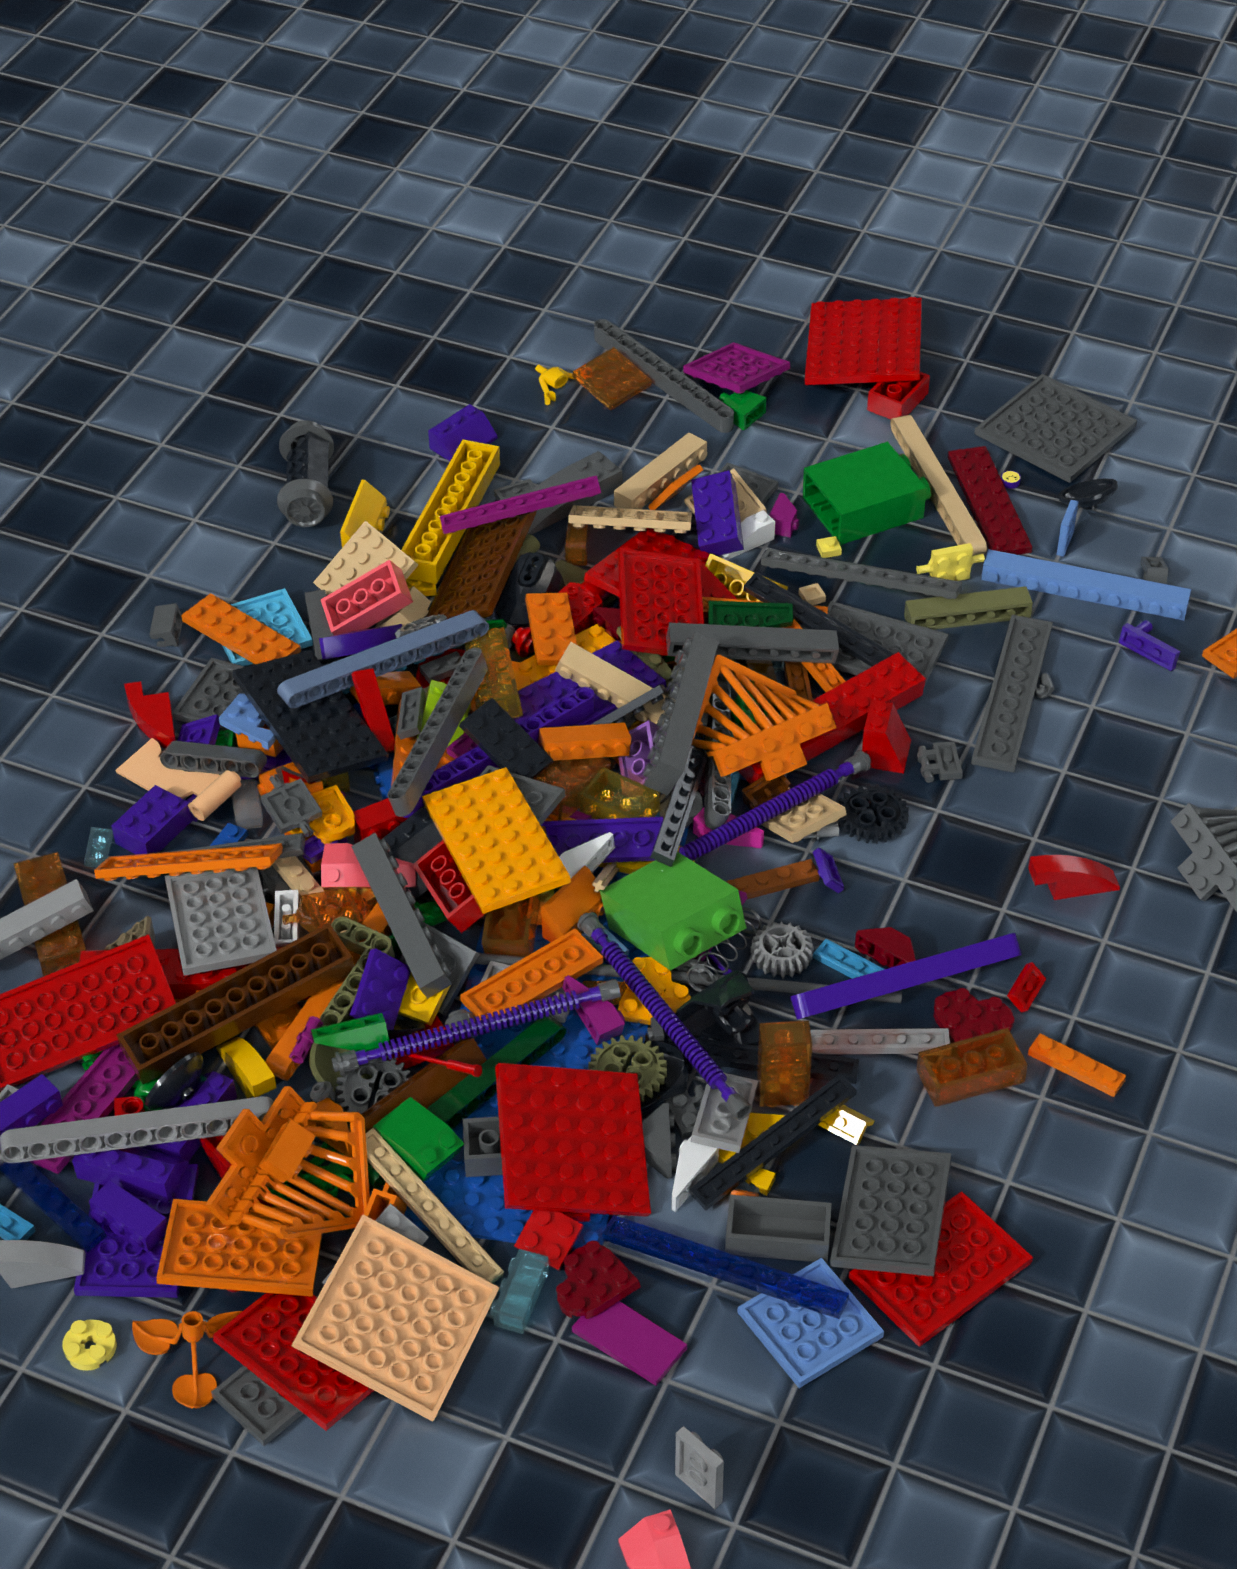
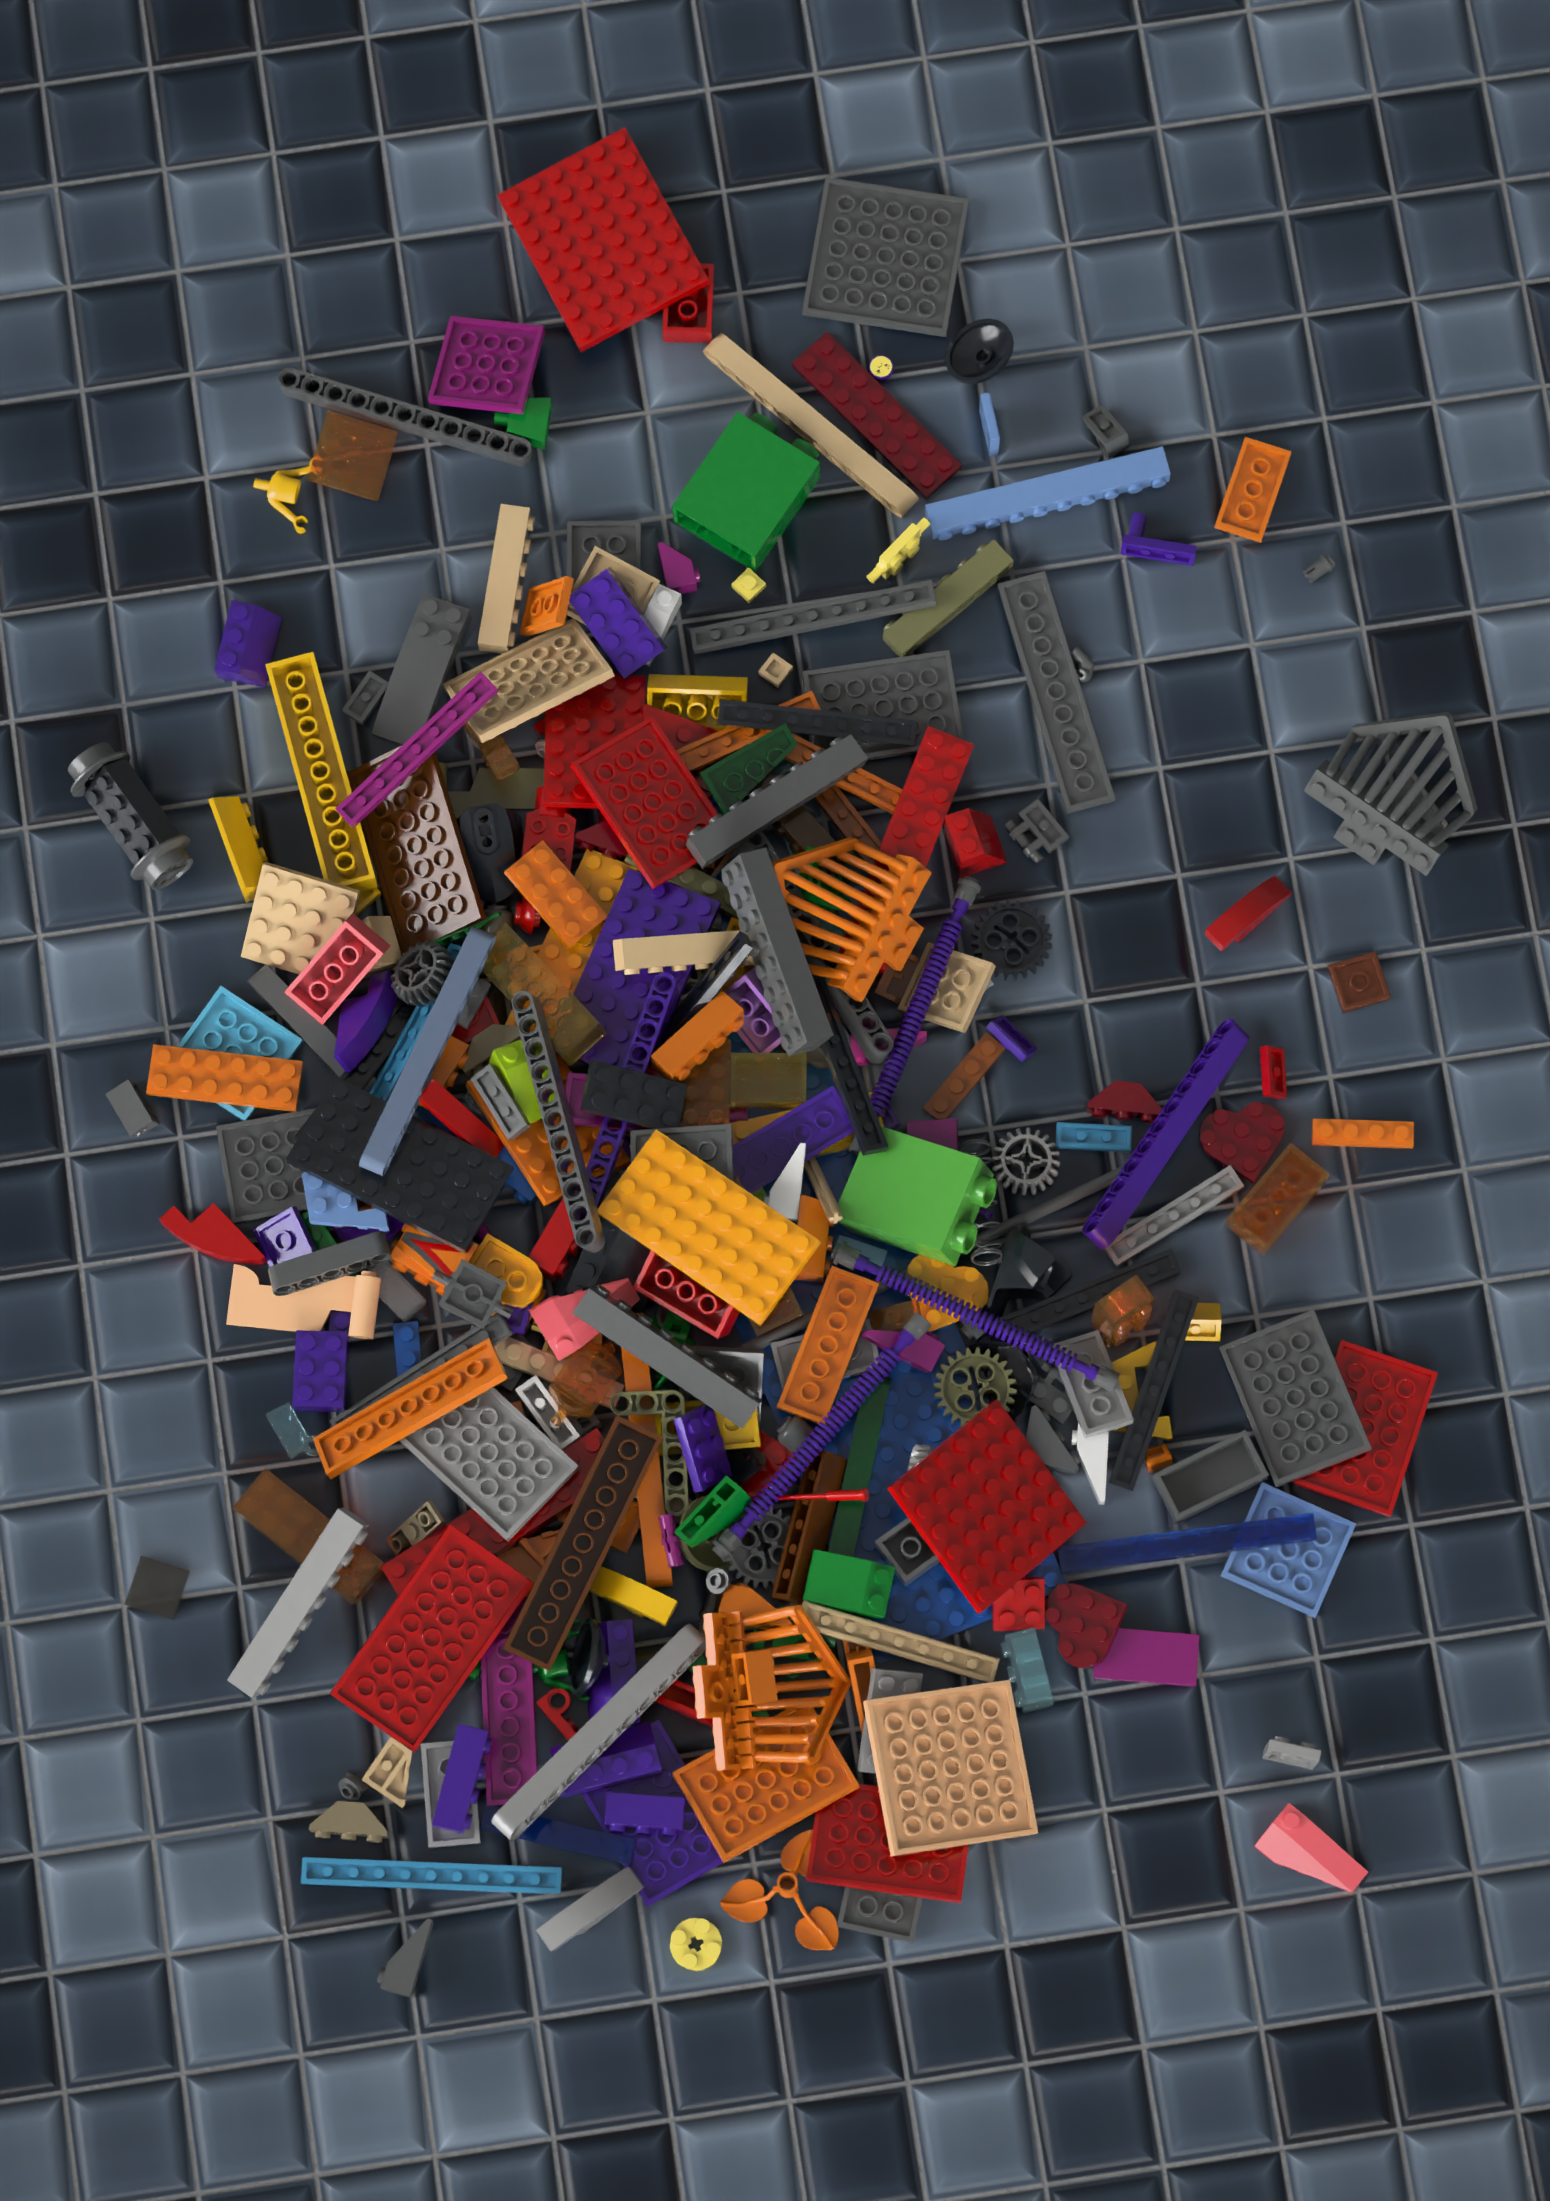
camera: 30 degrees left, 30 degrees up
none -> copper tile [1327,951,1391,1014]

